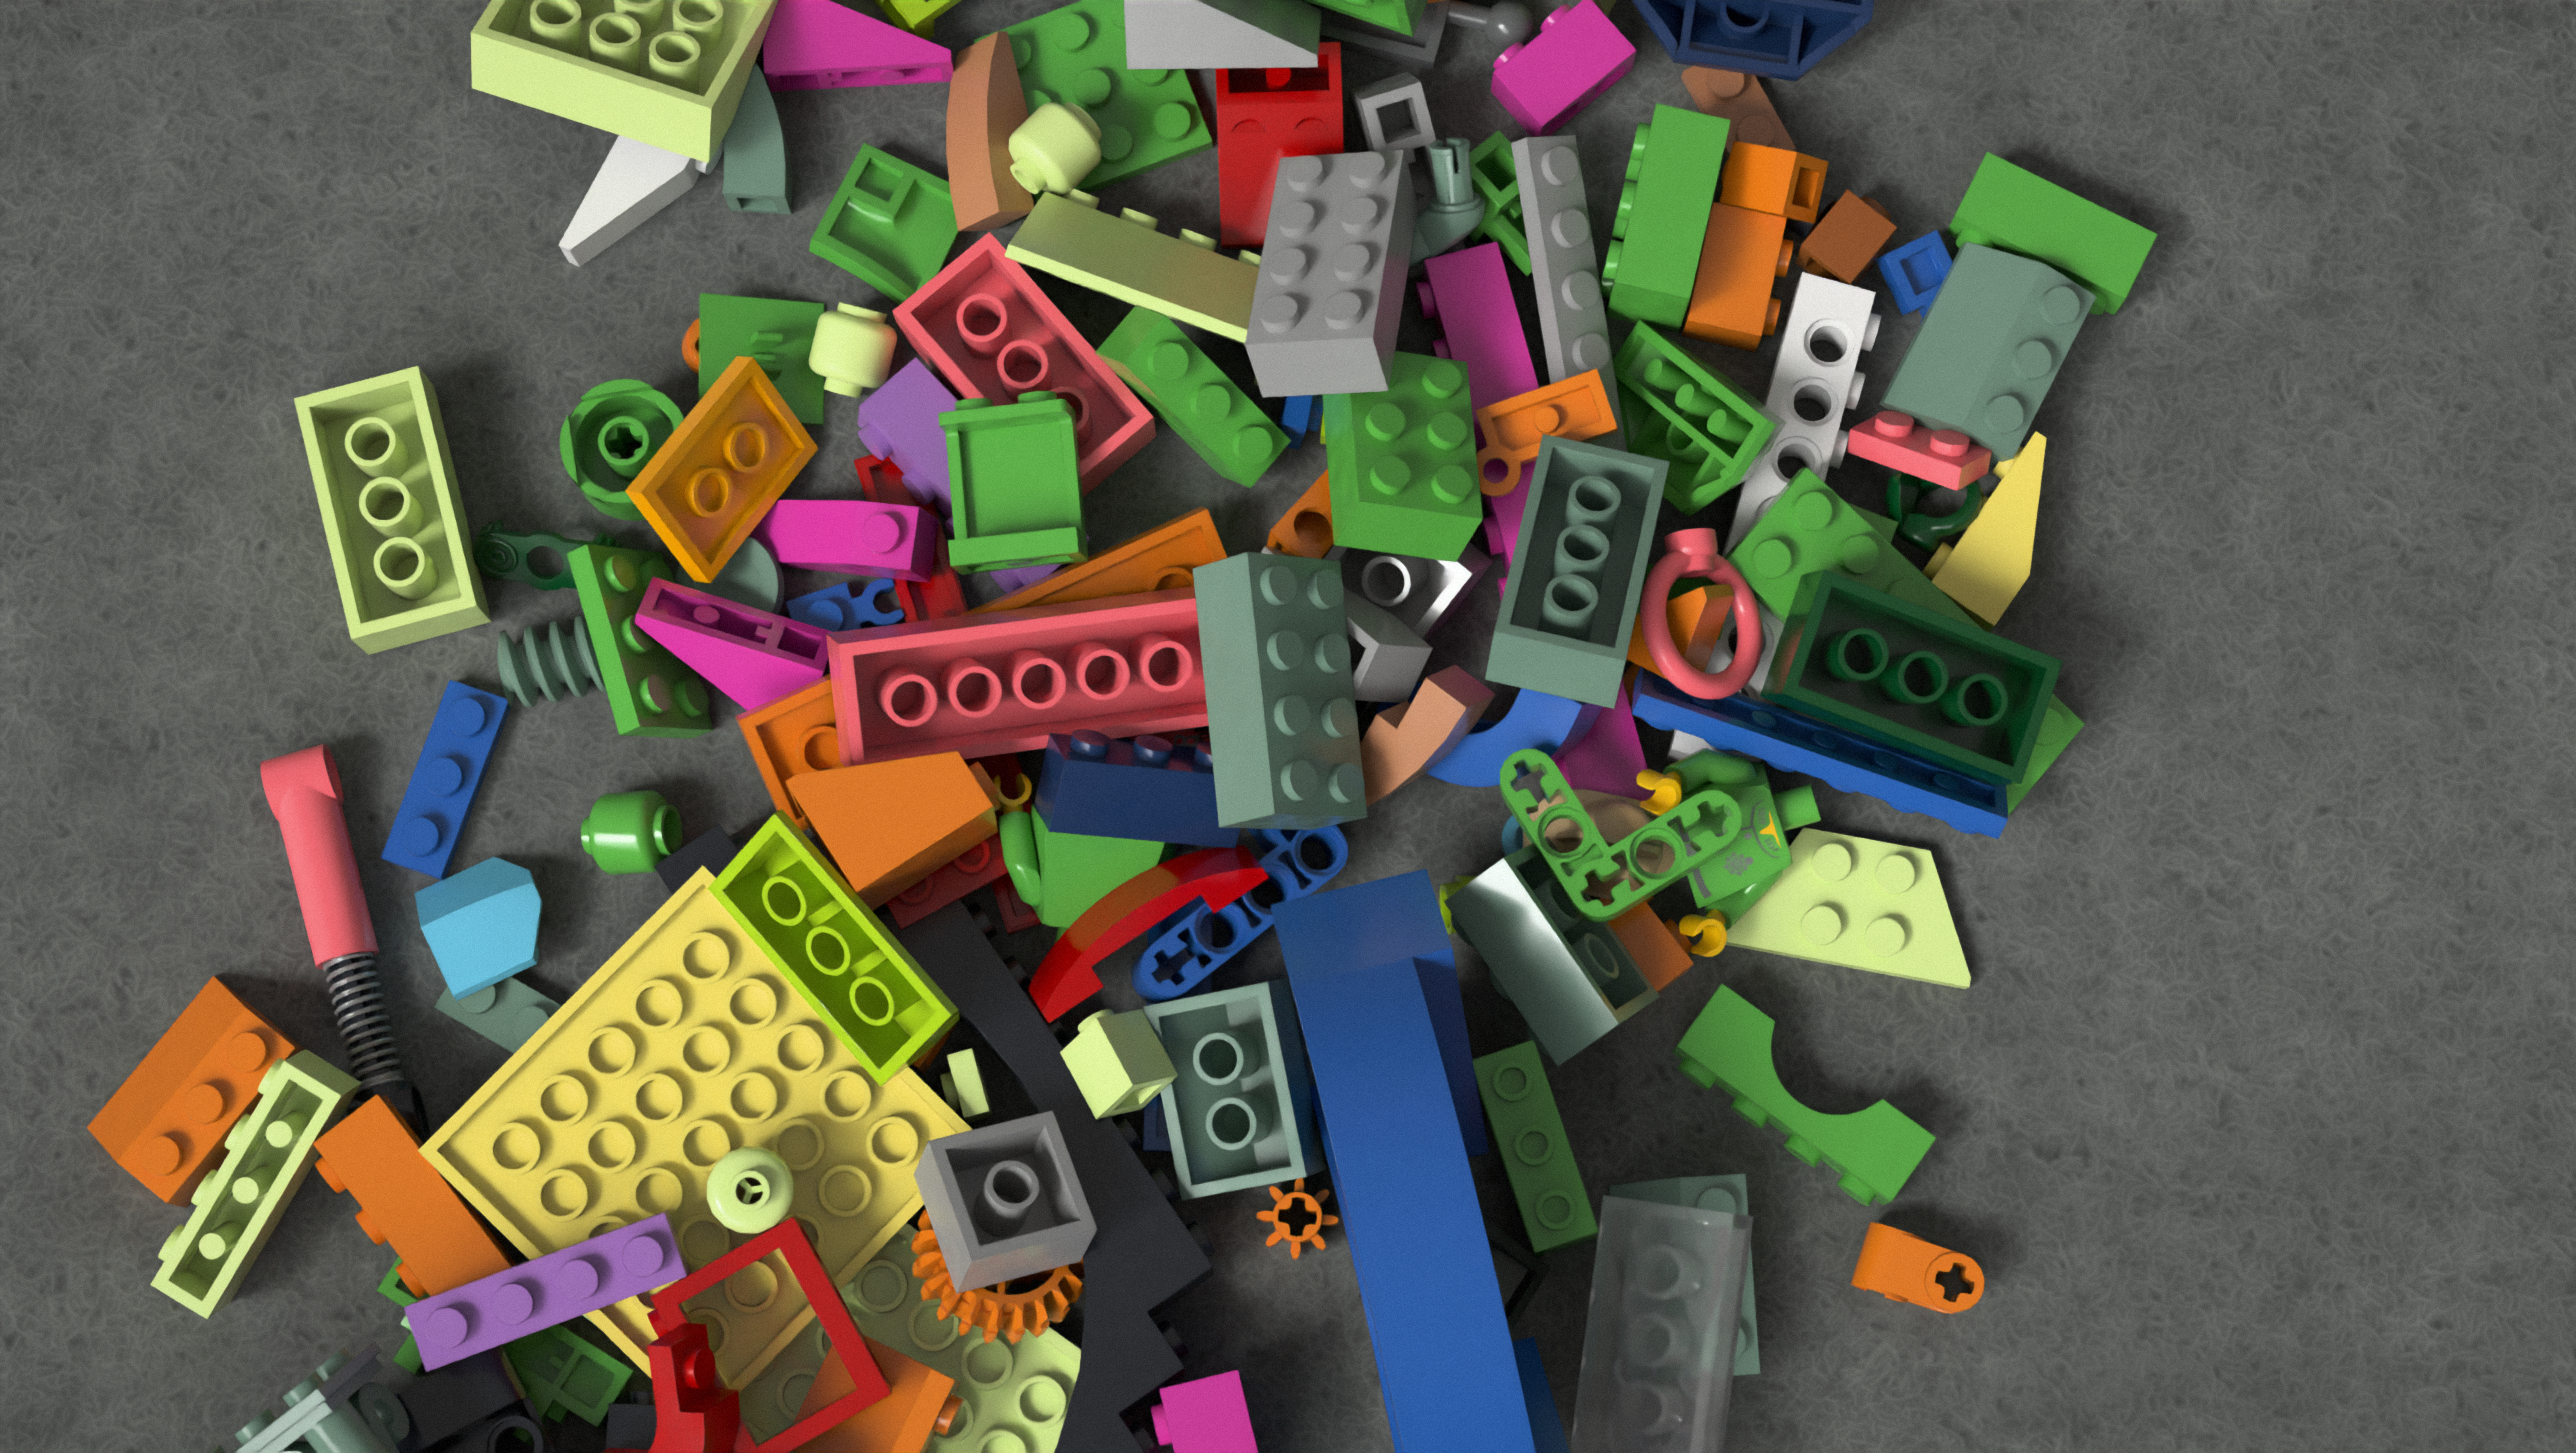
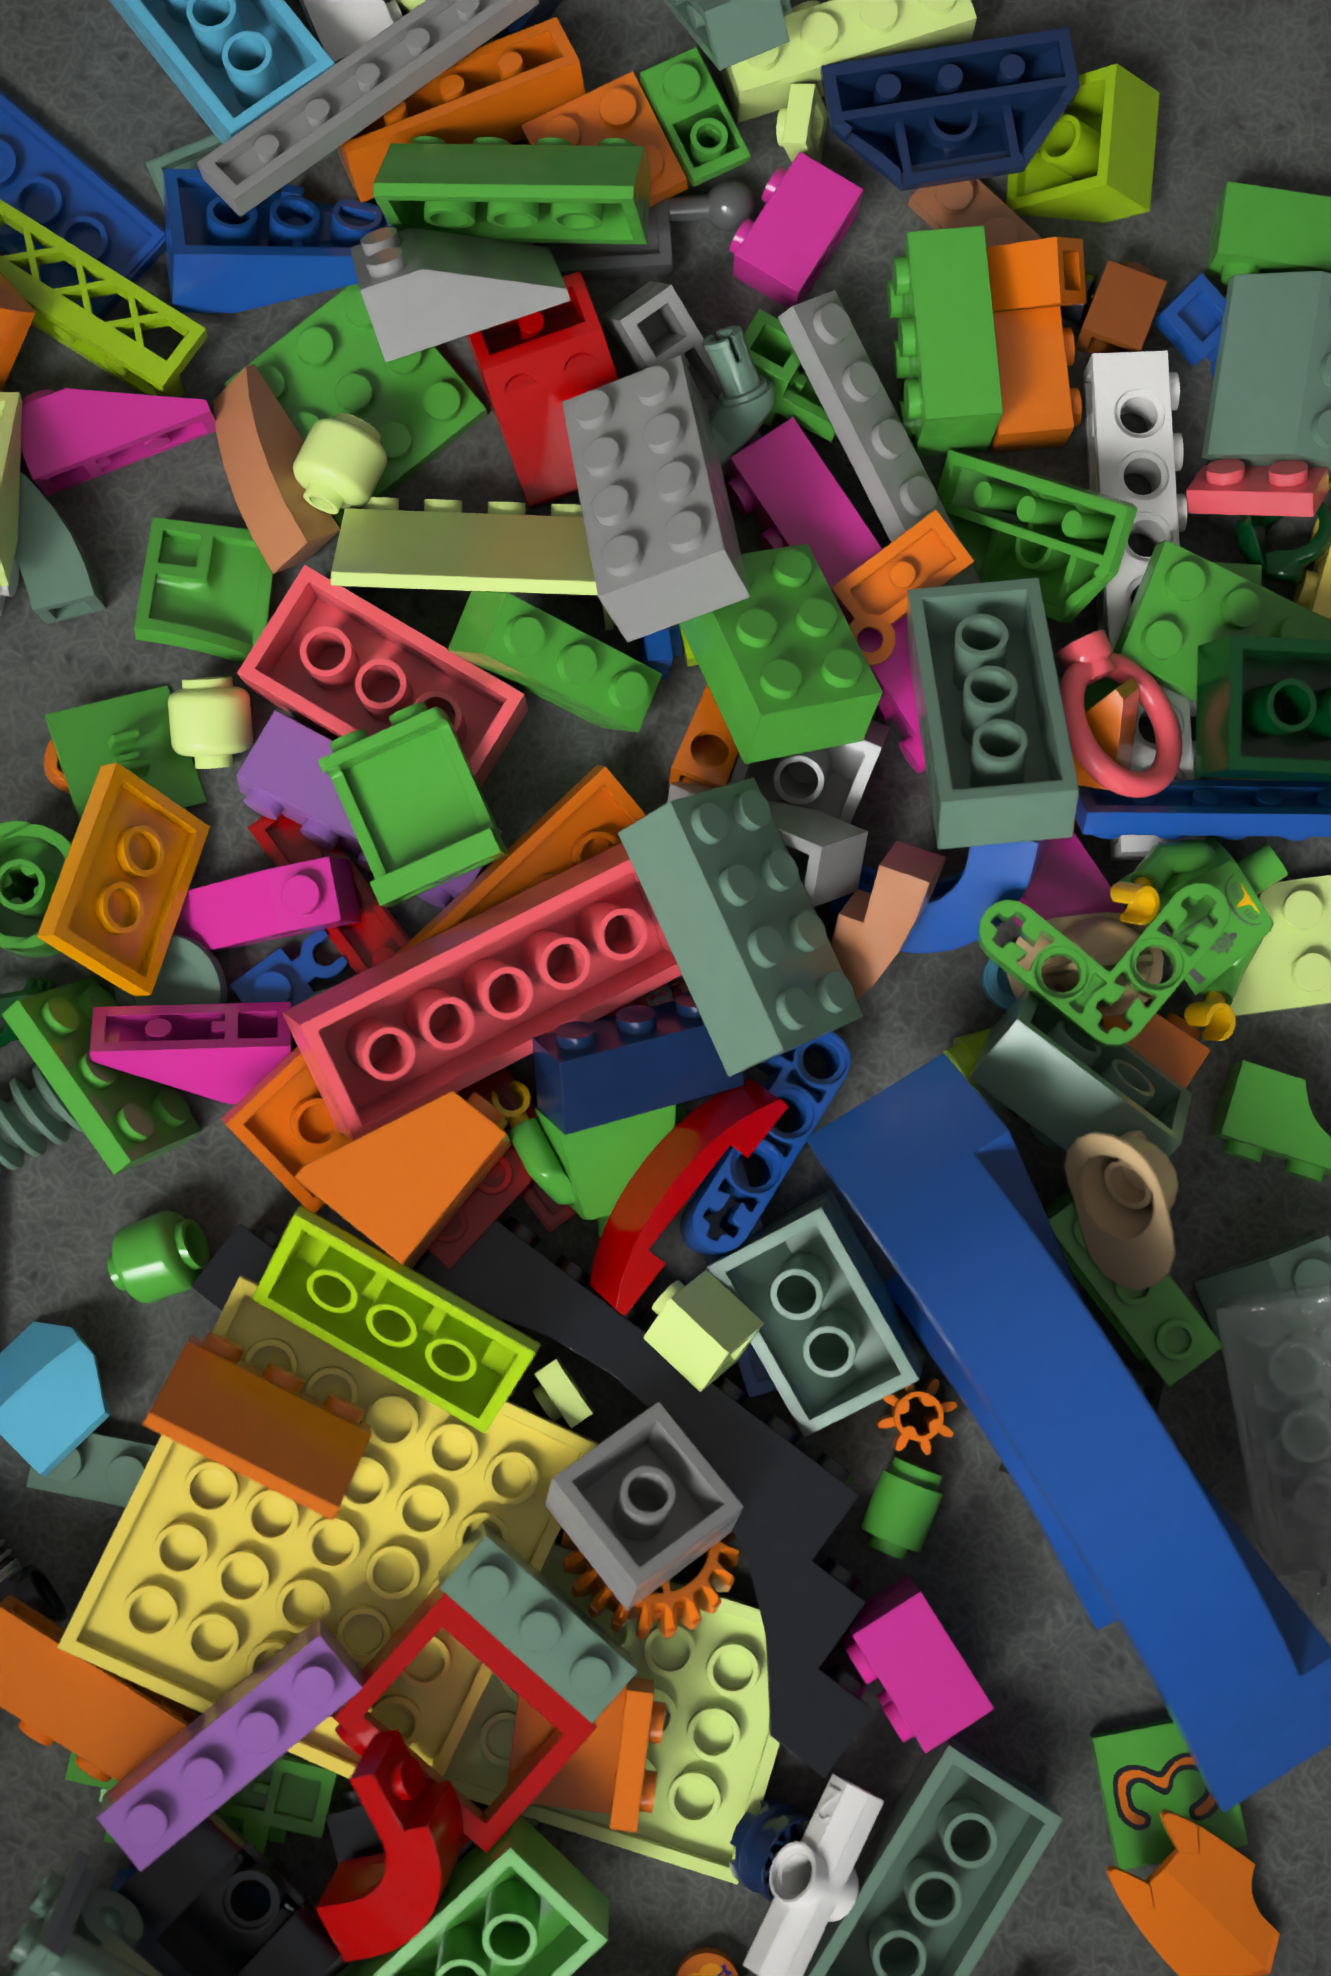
camera: 20 degrees left, 5 degrees up
yellowish green head [707,1146,795,1233] -> none
none -> orange slope [142,1331,372,1521]
none -> sand green brick [438,1522,638,1724]
none -> bright green brick [860,1456,943,1560]
none -> lime slope [1006,63,1160,223]
none -> tan piece [1065,1131,1178,1290]

